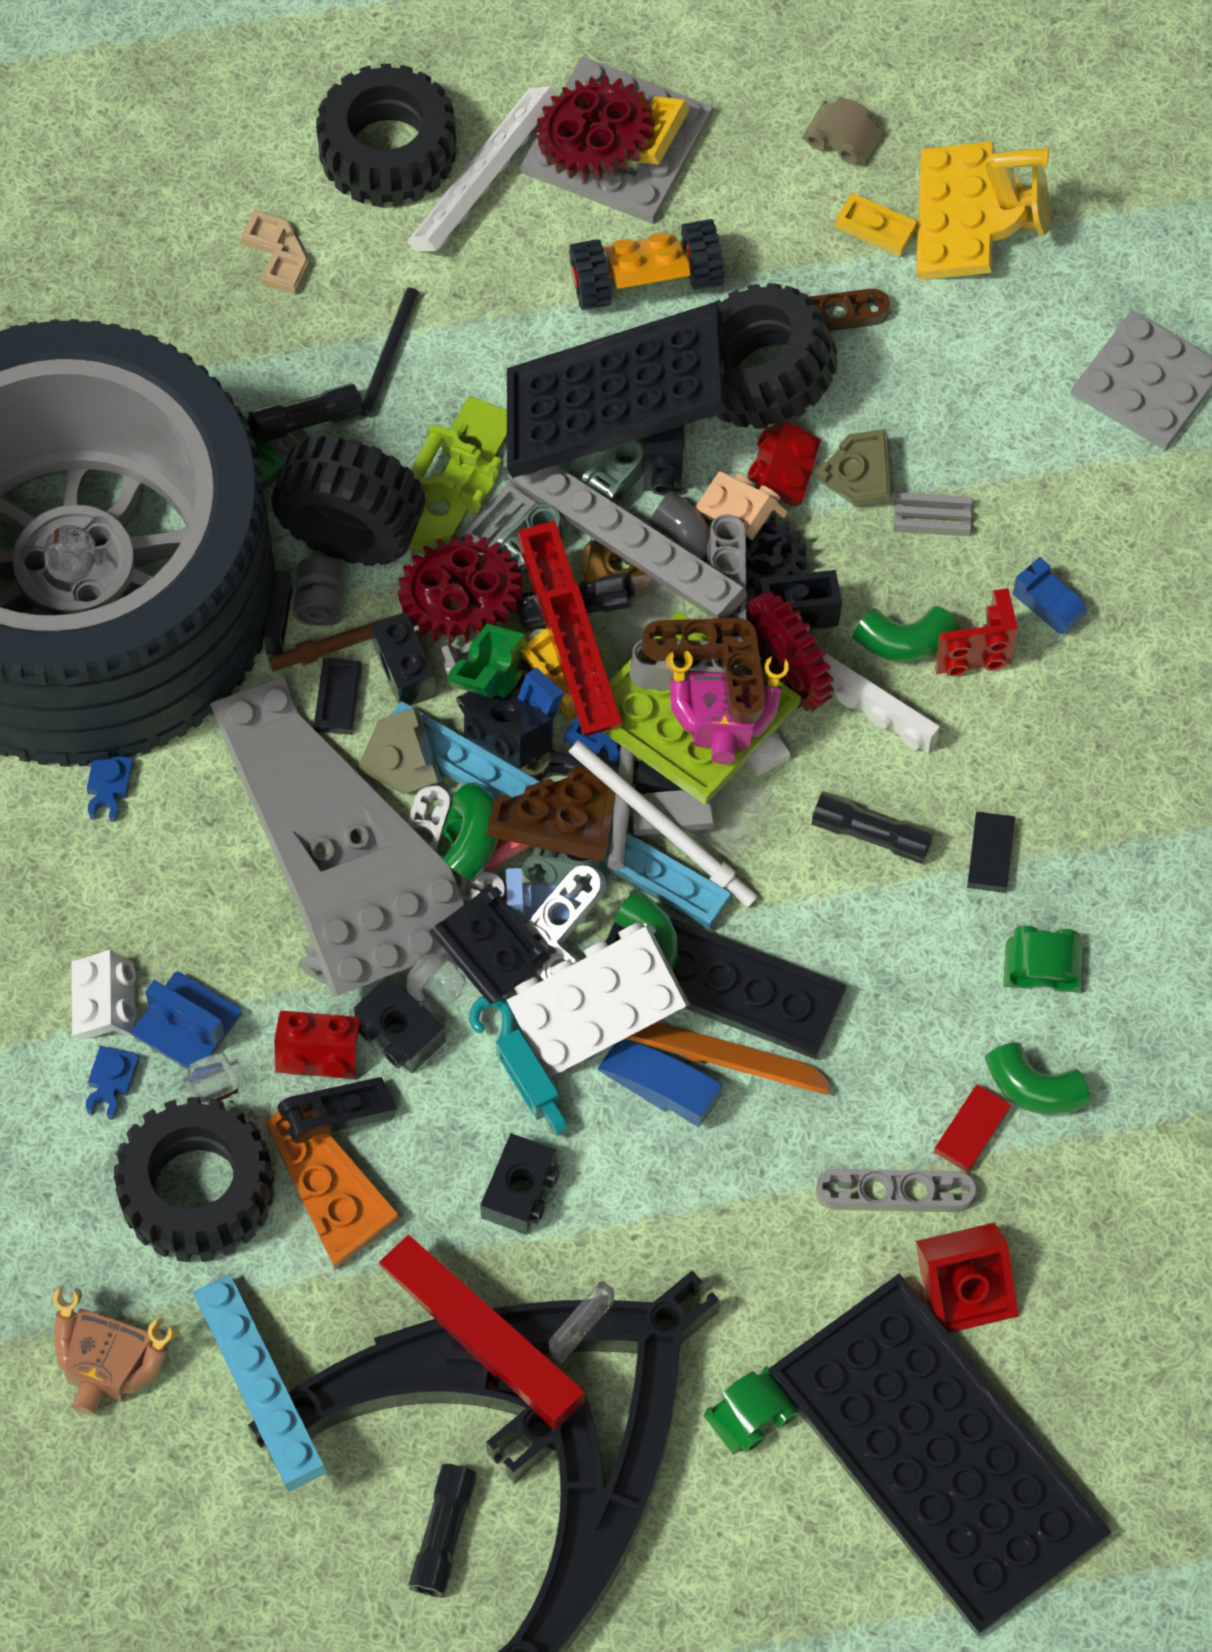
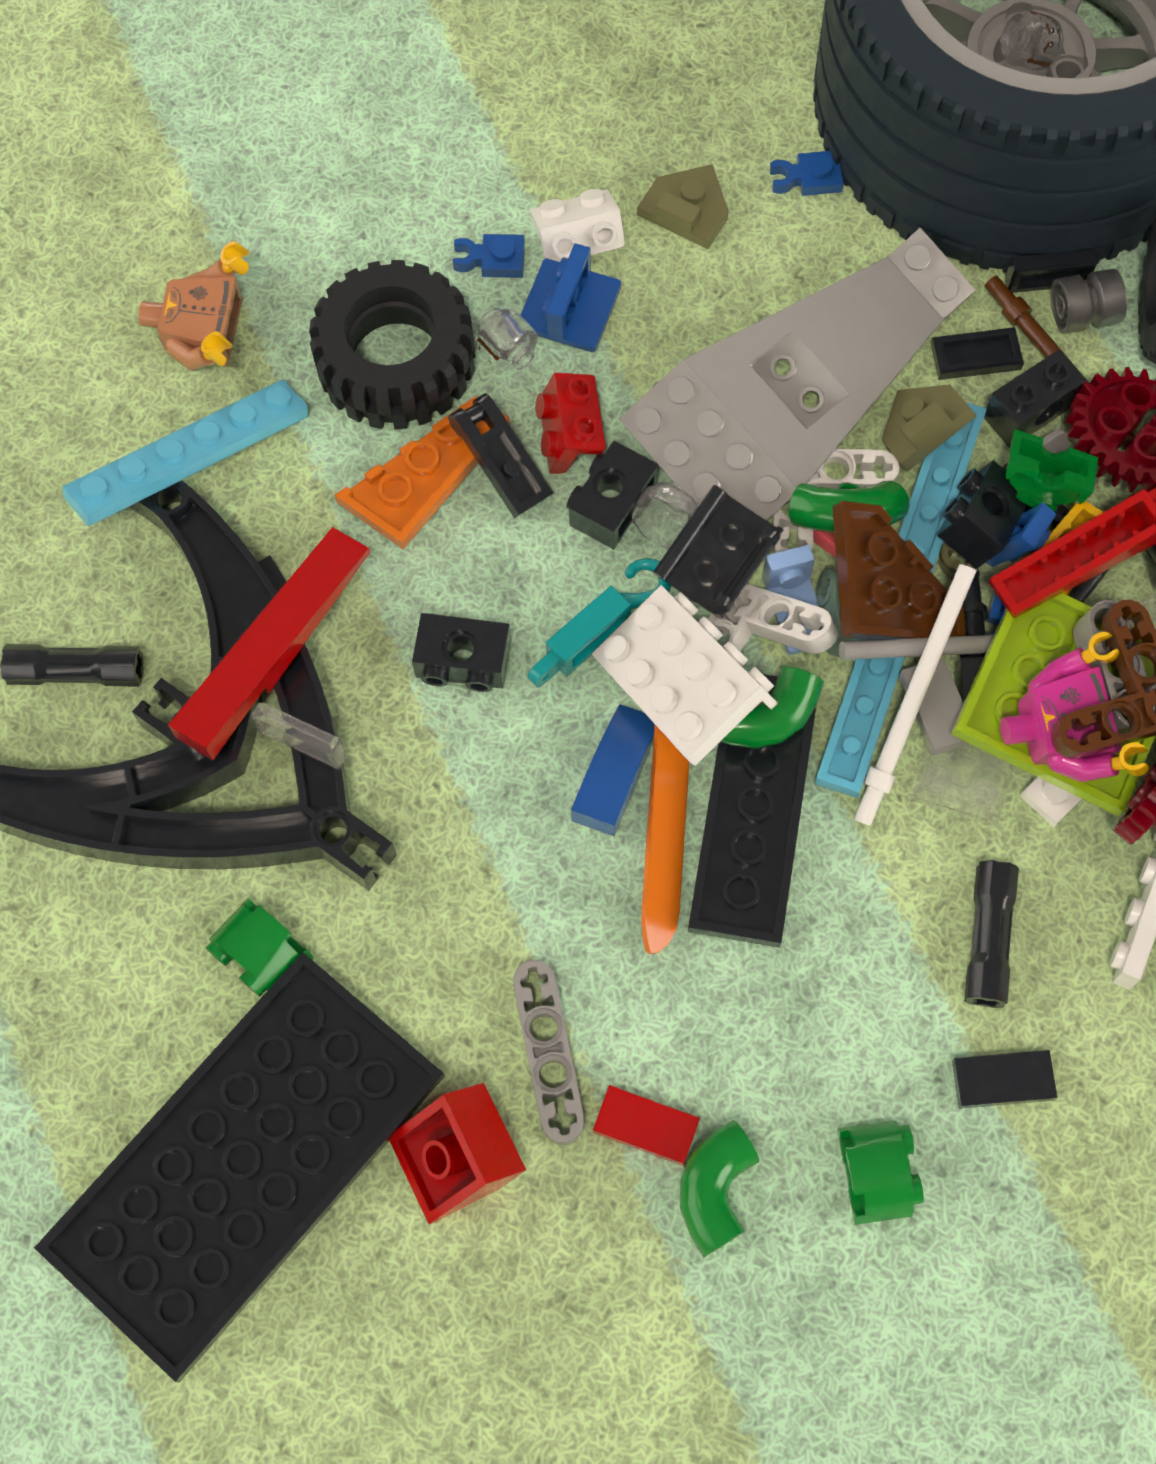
camera: 80 degrees right, 5 degrees up
none -> olive plate [637,164,729,249]

